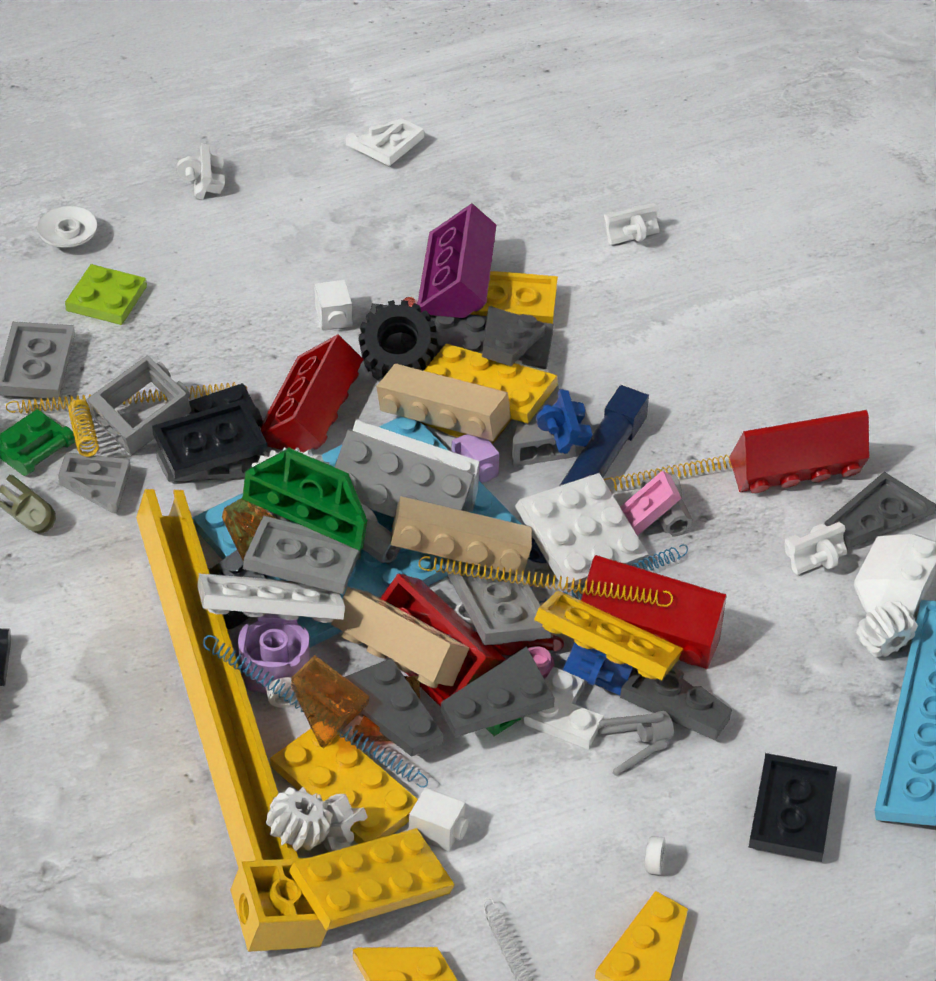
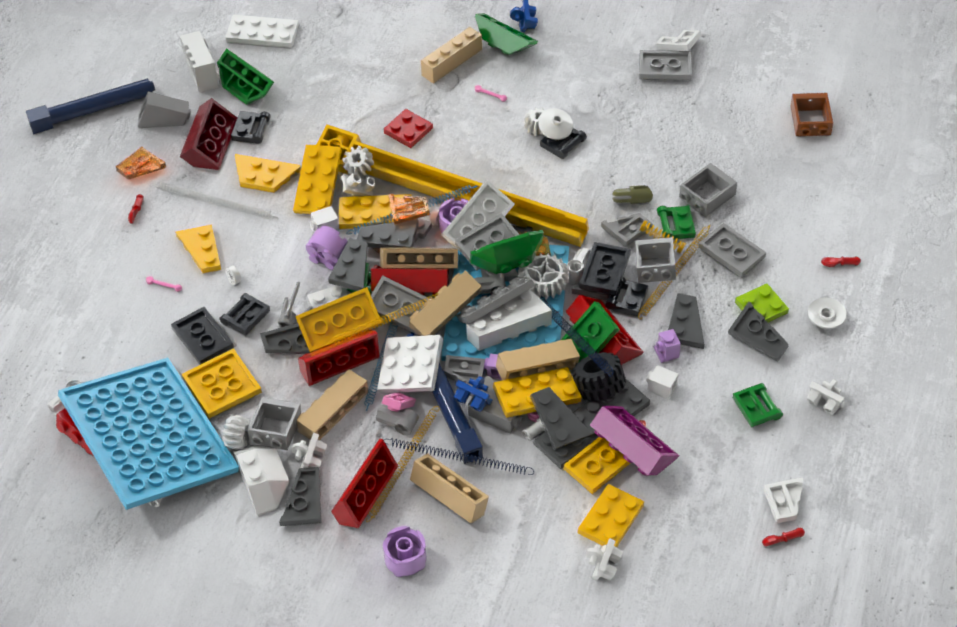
camera: 135 degrees right, 5 degrees up
none -> bright pink hinge [146,276,182,292]
none -> yellow plate [182,349,262,419]
none -> black plate [219,293,270,335]
none -> light grey window [248,397,301,451]
none -> tan brick [297,369,368,440]
none -> lavender brick [306,226,348,270]
none -> plate [383,108,433,148]
none -> lavender brick [383,526,426,577]
none -> piece [384,438,534,475]
none -> tan brick [410,453,489,523]
none -> light grey wing [444,355,485,387]
none -> piece [540,296,613,377]
none -> green plate [561,301,620,363]
none -> white piece [567,247,591,285]
none -> yellow plate [577,484,644,547]
none -> lavender brick [654,329,681,363]
none -> dark grey wing [668,293,705,349]
none -> dark grey wing [728,301,789,362]
none -> green plate [732,383,783,428]
none -> red piece [762,528,805,546]

